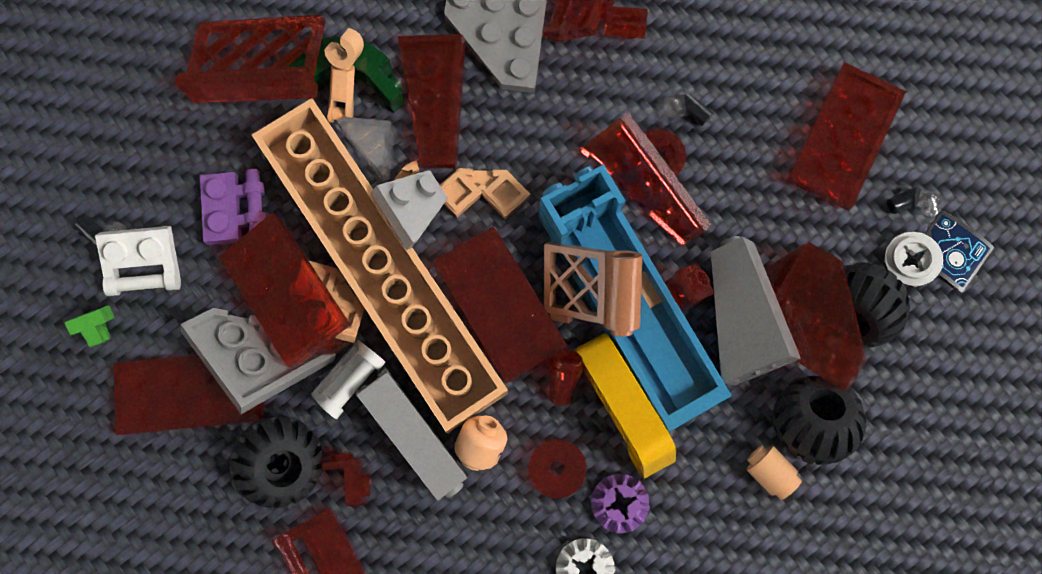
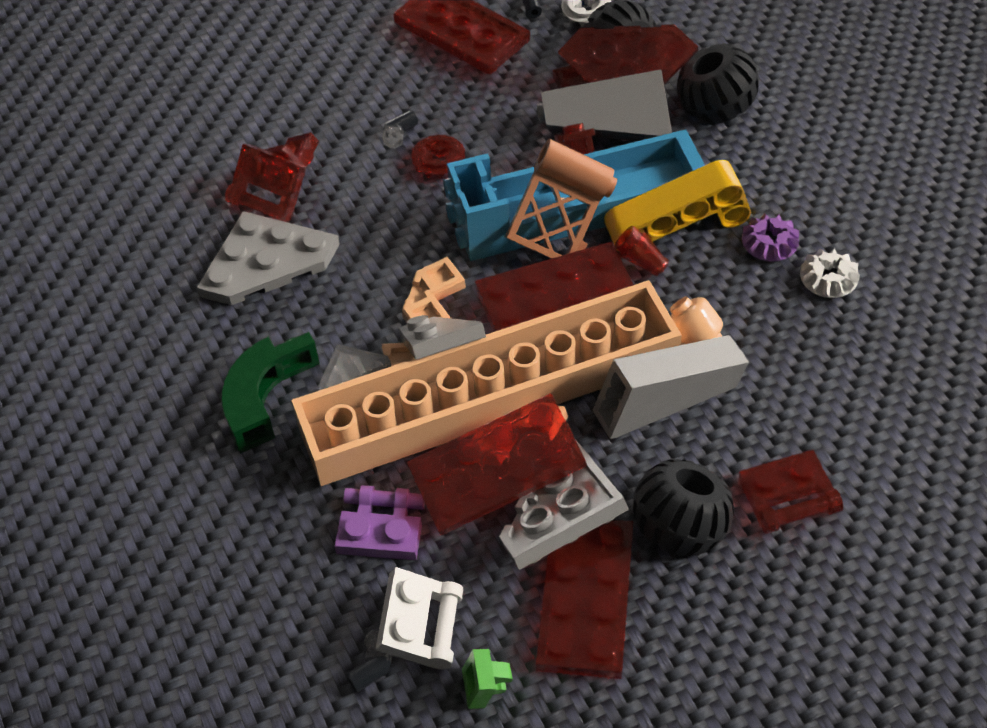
camera: 70 degrees left, 25 degrees down
clear red fence [175,14,326,103] -> none
white plate [311,340,385,419] -> none
clear red bracket [322,453,371,506] -> none
light nougat piece [324,28,364,126] -> none
clear red wing [397,34,465,169] -> none
clear red piece [528,439,586,498] -> none
clear red wing [579,112,712,245] -> none
light nougat brick [747,445,802,500] -> none

